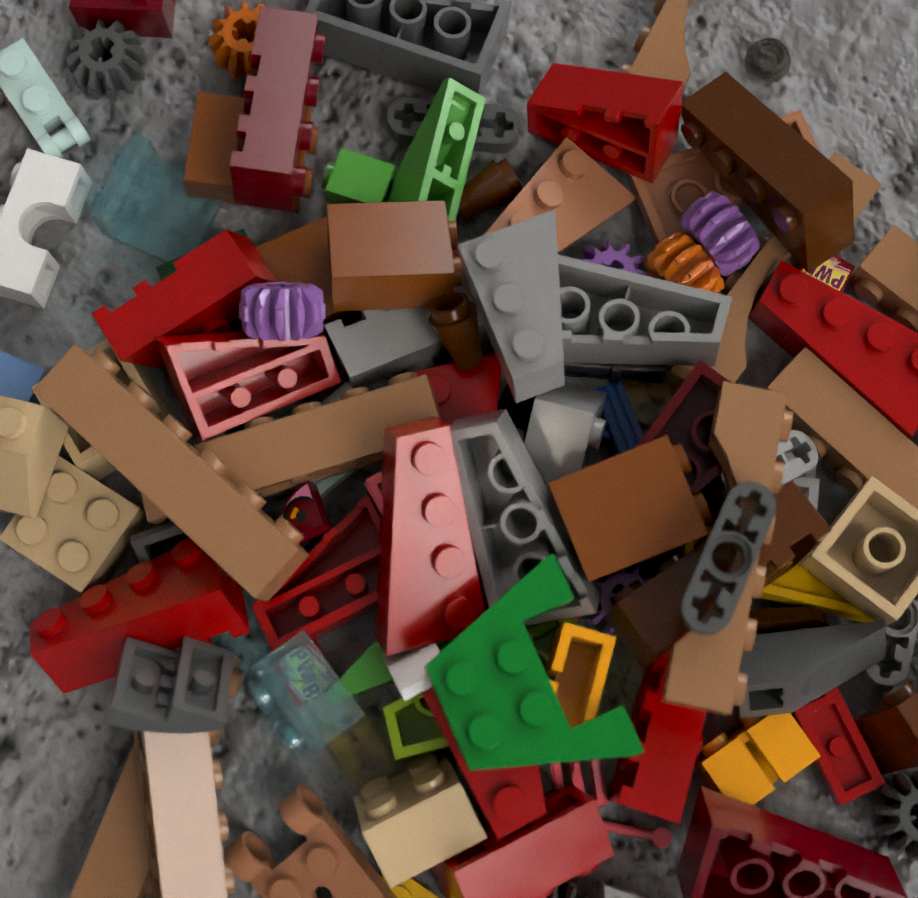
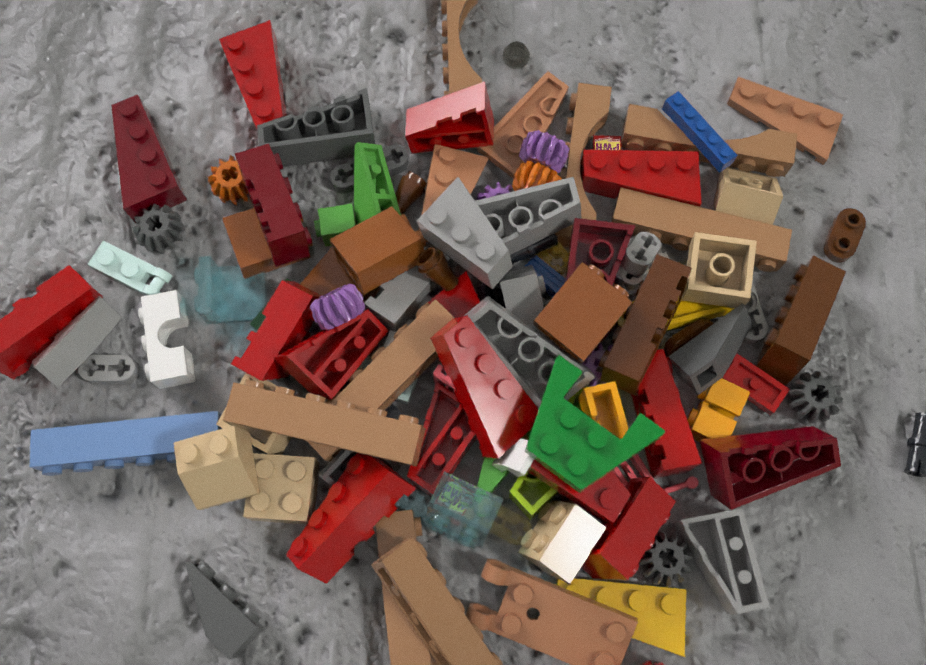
camera: 25 degrees left, 5 degrees down
dark grey slope [104,636,234,734] -> none
dark red tile [280,481,331,545] -> none
medium nougat arch [661,381,793,716] -> none
dark grey beam [680,482,776,636] -> none
reddish brown wedge [681,72,854,273] -> none

